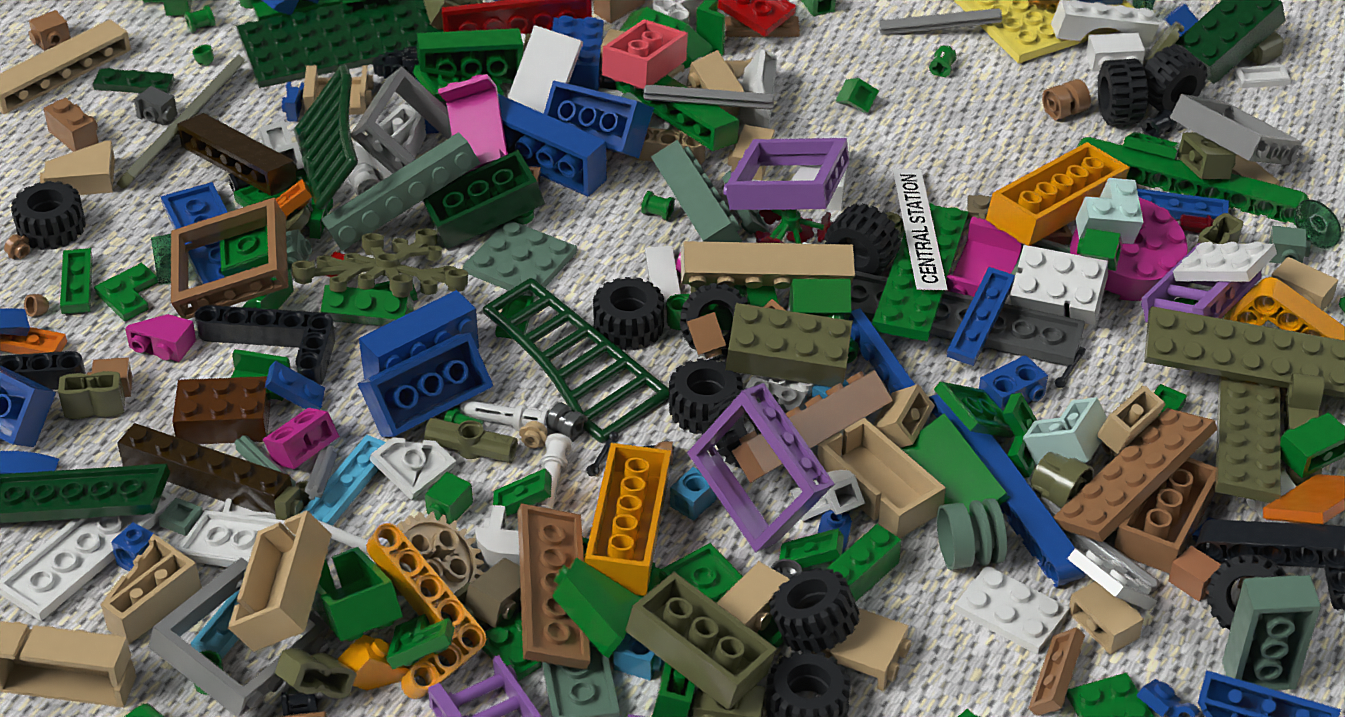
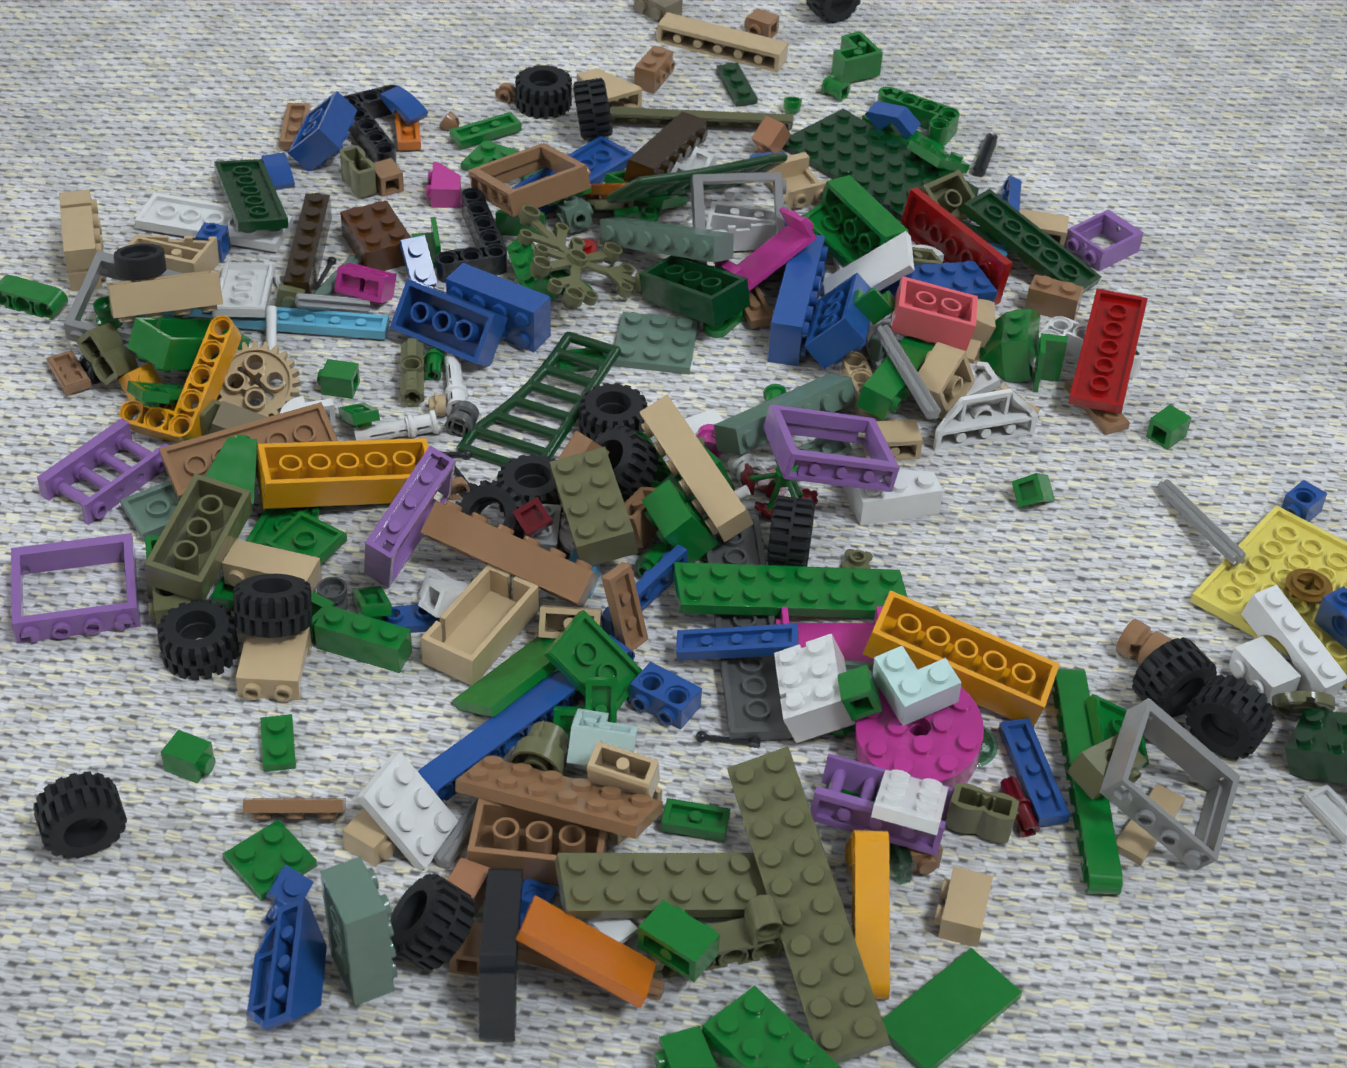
camera: 65 degrees right, 0 degrees up
dark grey brick [134,86,178,125] -> none
sand green plate [159,497,203,536] -> none
white plate [370,437,456,500] -> none
white sticker [892,169,948,290] -> none
green bush [929,45,957,78] -> none
sand green wheel [937,498,1007,570] -> none
white plate [954,565,1070,655] -> none
sand green brick [1268,225,1311,264] -> none
clear green dish [1294,200,1341,249] -> none
none -> black tyre [114,243,166,280]
none -> green plate [260,714,296,772]
none -> dark red tile [513,497,554,537]
none -> black tyre [573,78,613,140]
none -> medium nougat plate [601,562,648,651]
none -> nougat brick [751,115,791,154]
none -> green panel [854,288,895,325]

